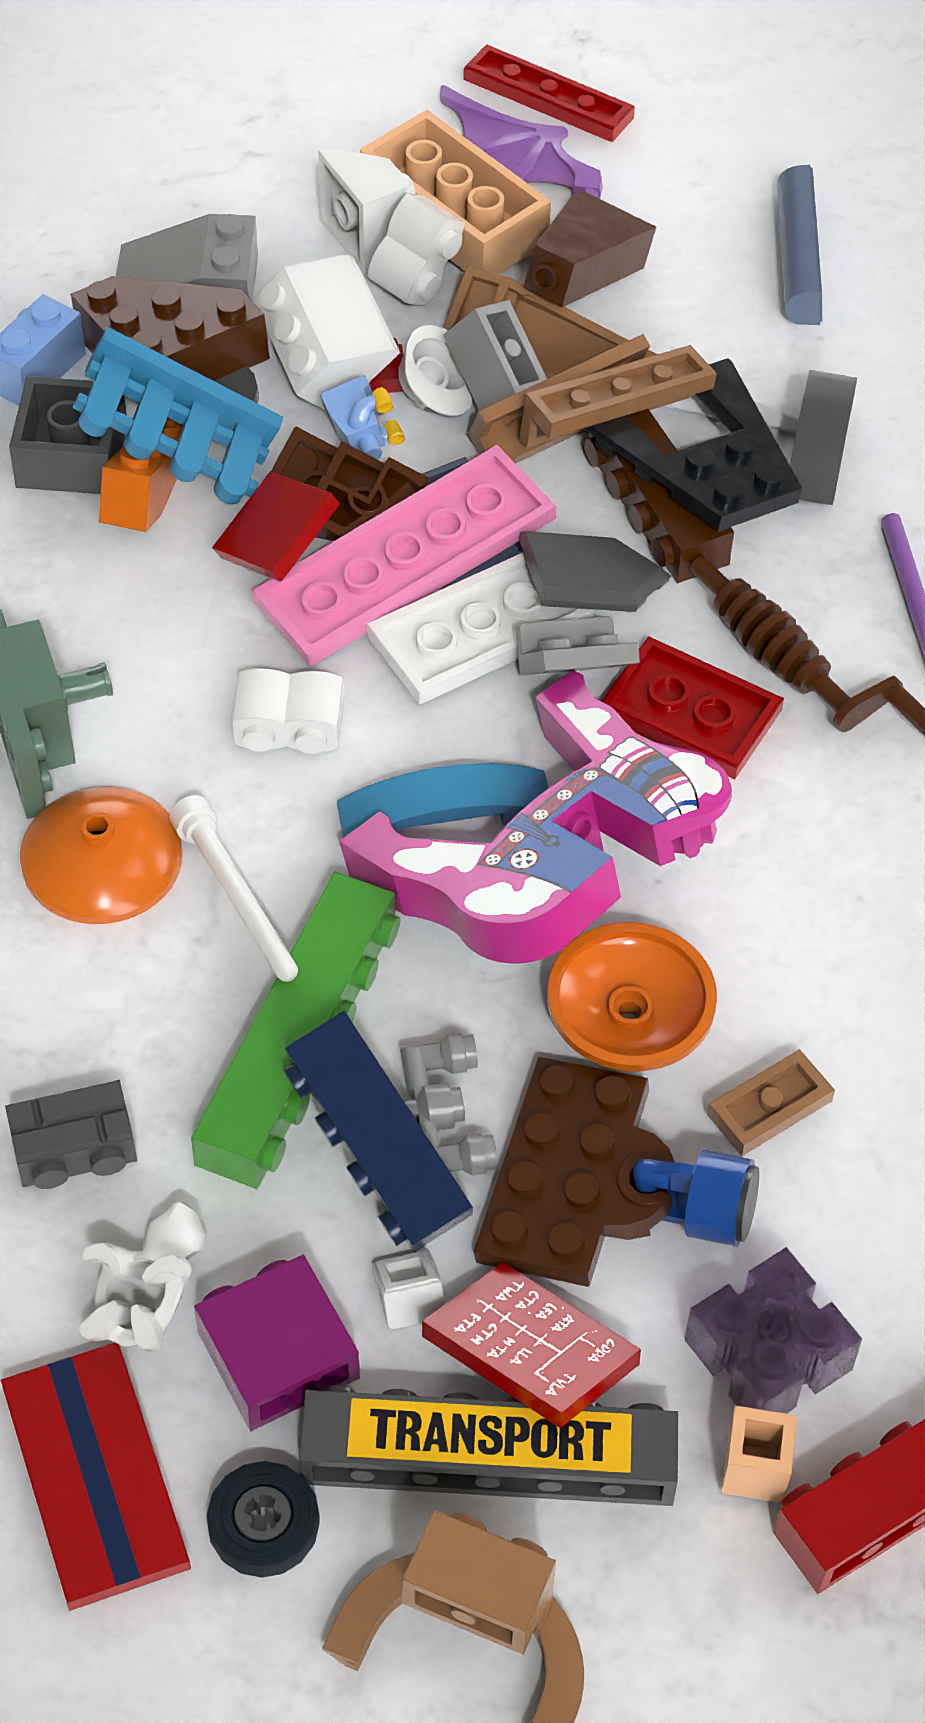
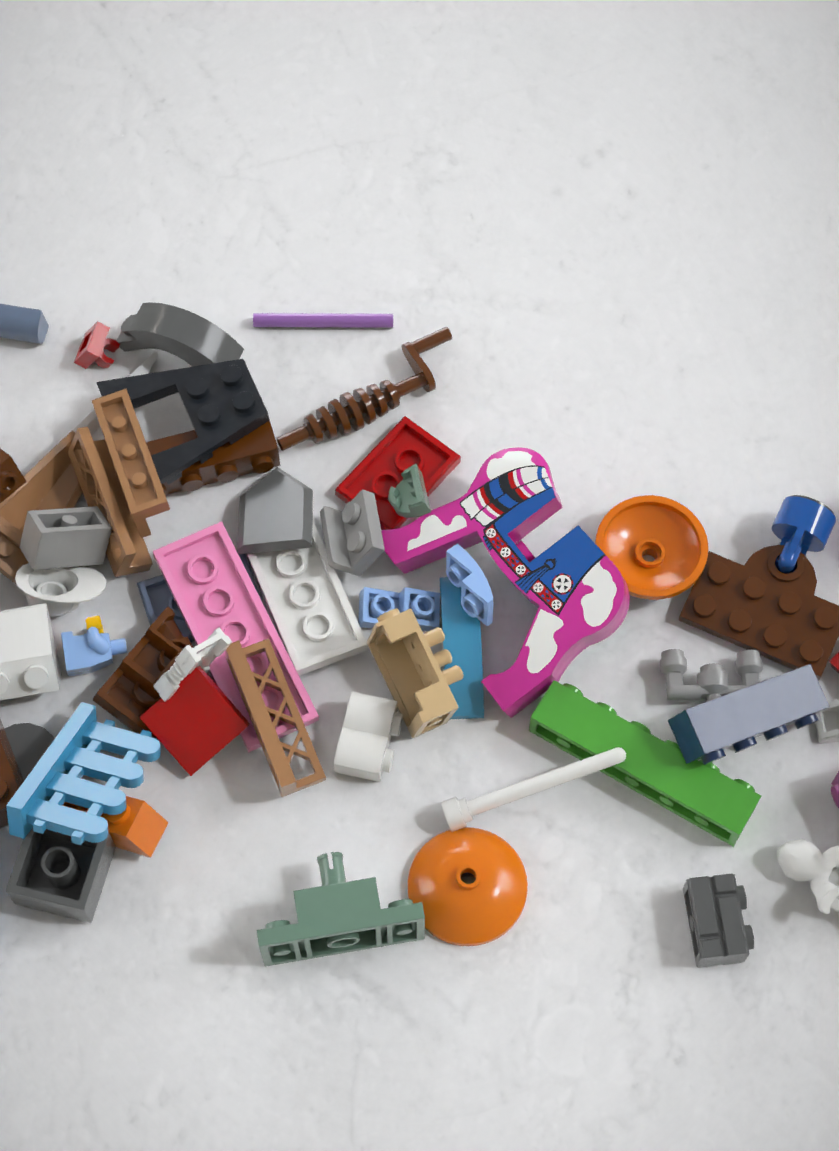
camera: 80 degrees left, 10 degrees up
medium nougat plate [707,1049,835,1156] -> none
none -> tile [74,321,120,369]
none -> white piece [153,628,232,702]
none -> medium nougat fence [225,638,326,797]
none -> light blue slope [358,587,440,631]
none -> tan piece [367,608,464,739]
none -> sand green tile [388,464,431,518]
none -> light blue slope [446,543,493,626]

